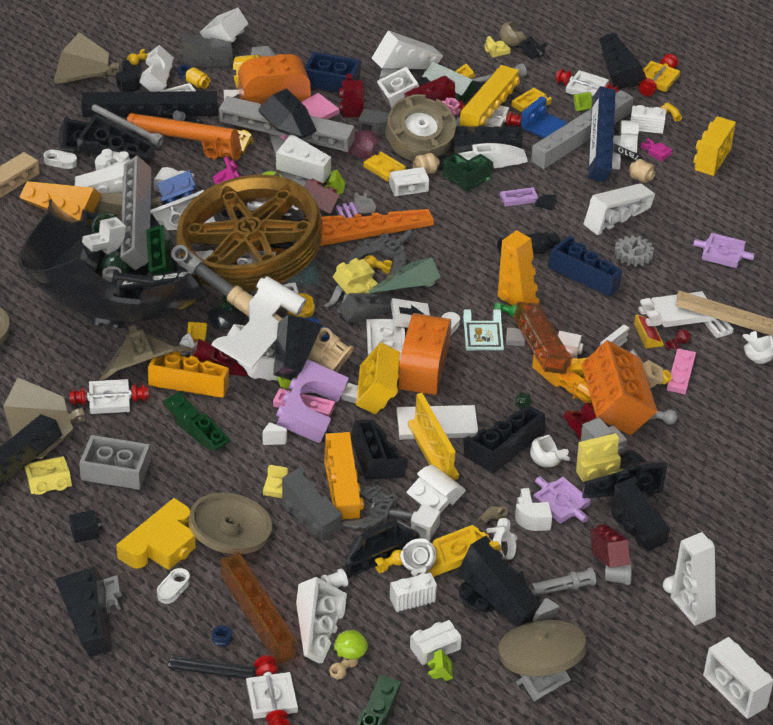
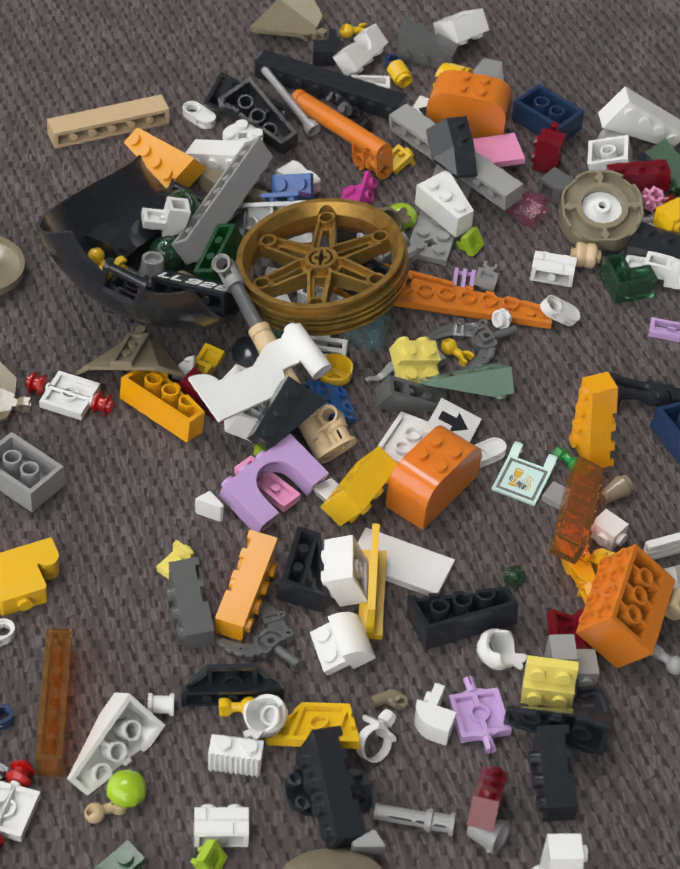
camera: 25 degrees right, 5 degrees up
dark green slope [163,391,230,451] -> none
dark tan dish [188,492,272,555] -> none
bracket [304,178,339,214] -> none
yellow plate [363,151,406,182] -> none
white brick [411,505,440,541] -> none
none -> white brick [321,535,368,607]
none -> white plate [492,308,512,329]
none -> white piece [540,295,581,327]
none -> dark tan cone [598,475,634,505]

